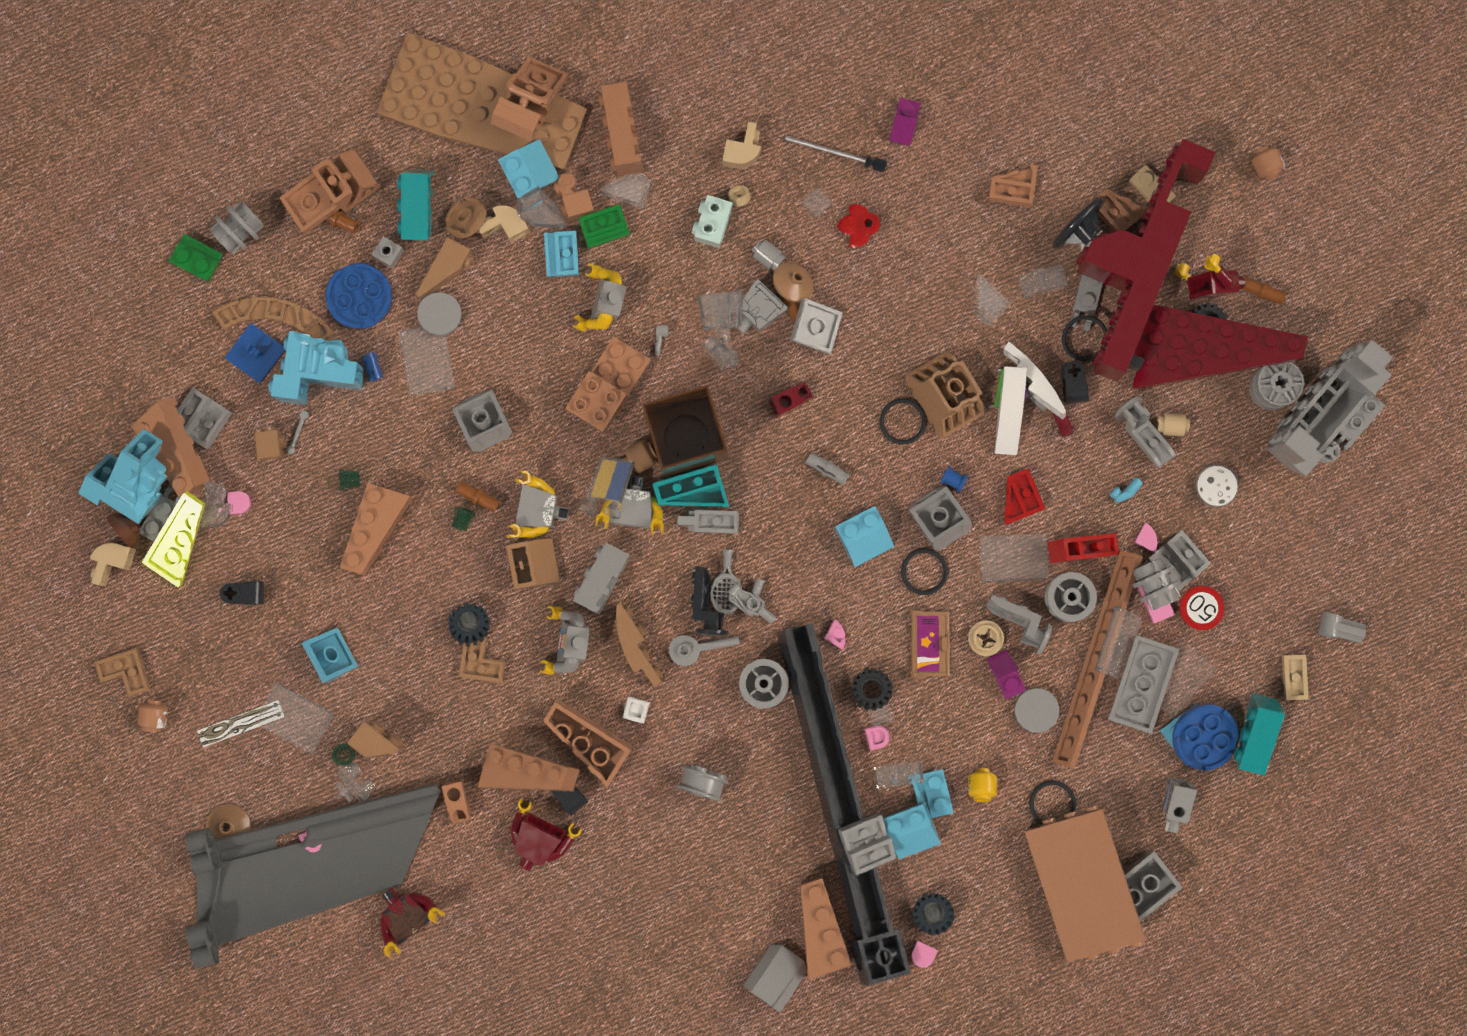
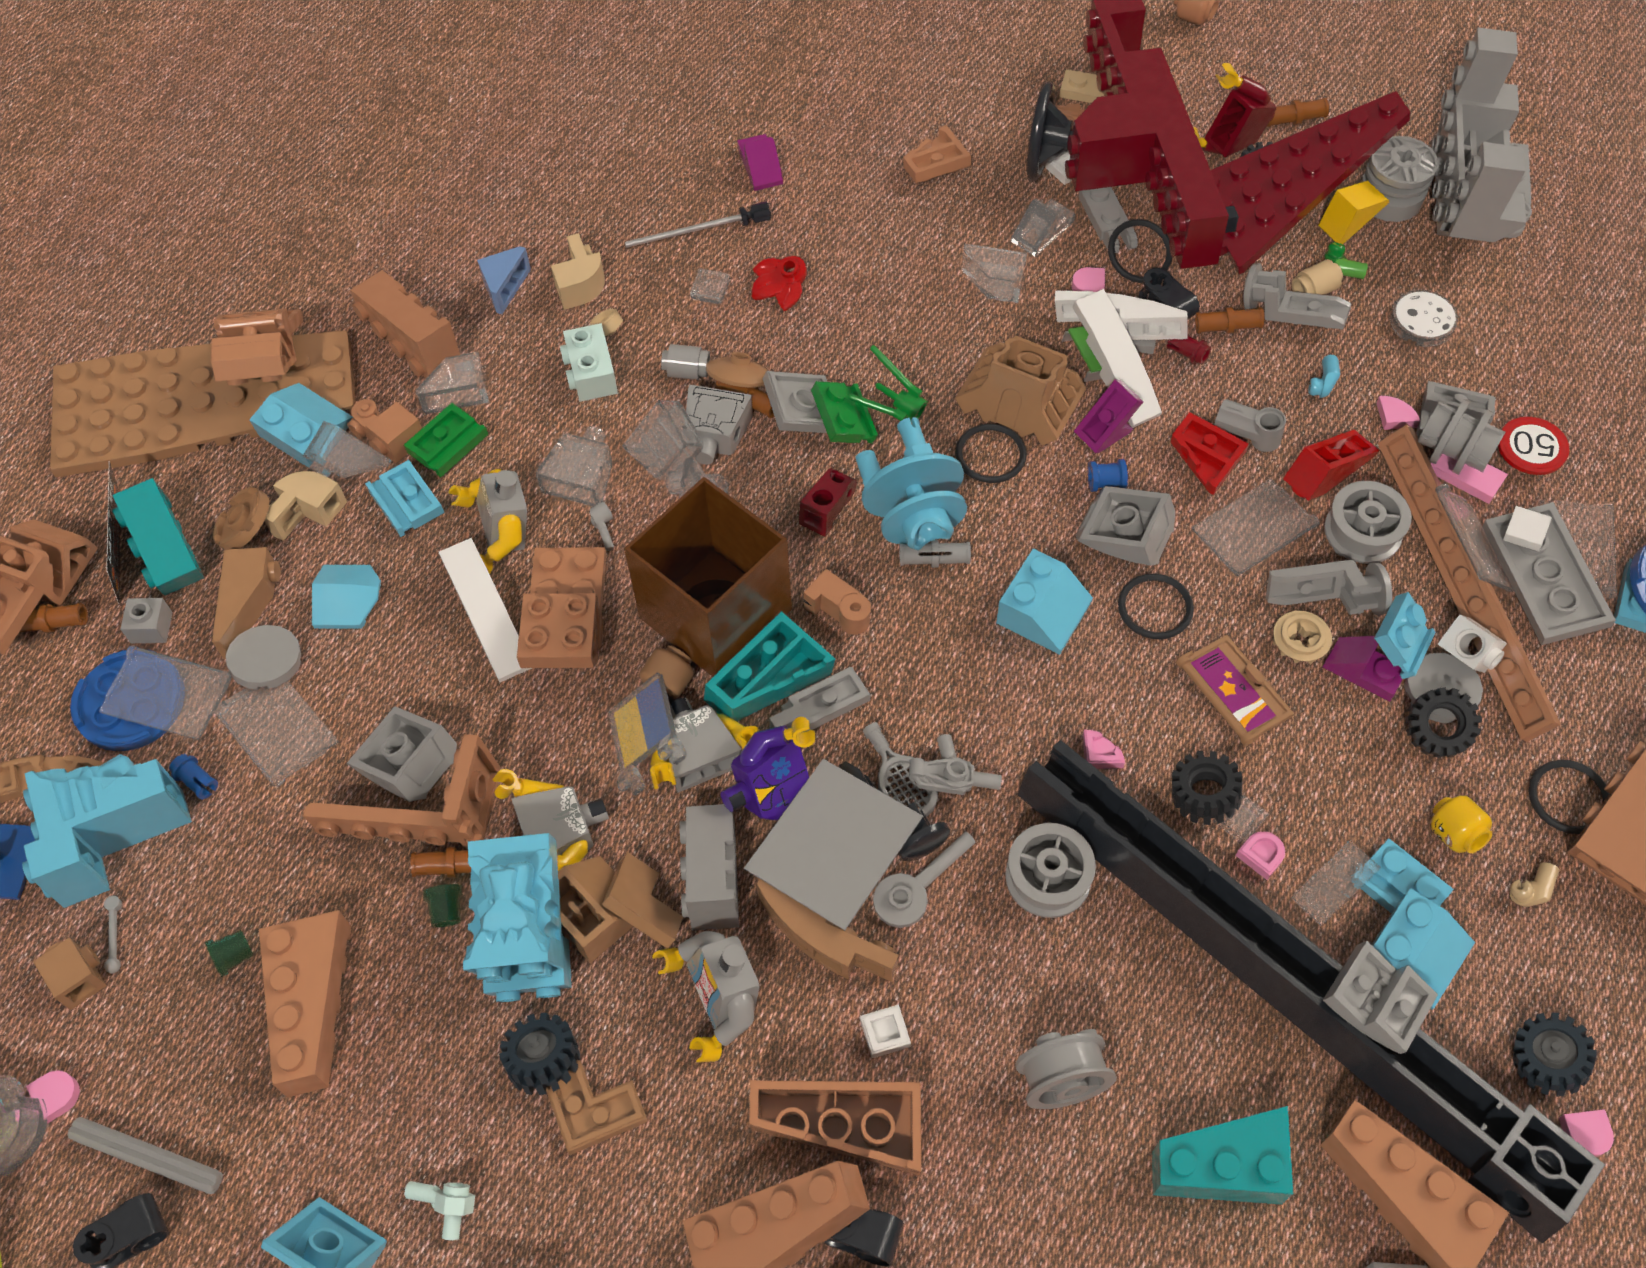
camera: 30 degrees left, 25 degrees down
none -> light grey axle [67,1117,223,1194]
none -> clear piece [99,645,232,740]
none -> black sticker [107,461,121,604]
none -> nougat bracket [303,734,502,850]
none -> medium azure slope [312,565,381,629]
none -> light aqua piece [405,1181,475,1240]
none -> white slope [439,538,531,683]
none -> medium azure brick [463,833,572,1002]
none -> medium blue slope [477,246,531,314]
none -> clear torso [536,426,612,507]
none -> medium nougat tile [602,852,683,948]
none -> dark purple torso [720,717,815,820]
none -> light grey piece [744,759,923,931]
none -> nougat leg [803,569,871,635]
none -> green plate [811,381,878,443]
none -> green plant [848,345,928,421]
none -> medium azure piece [855,418,967,551]
none -> bright pink tile [1072,267,1105,292]
none -> magenta slope [1074,379,1144,453]
none -> teal wedge [1152,1106,1293,1205]
none -> dark orange pin [1195,307,1264,334]
none -> light grey piece [1214,399,1286,452]
none -> yellow slope [1319,180,1390,244]
none -> arm [1325,242,1368,279]
none -> medium azure plate [1375,592,1436,679]
none -> black tyre [1405,687,1482,758]
none -> white brick [1438,614,1507,673]
none -> white tile [1503,506,1552,552]
none -> tan arm [1510,862,1559,907]

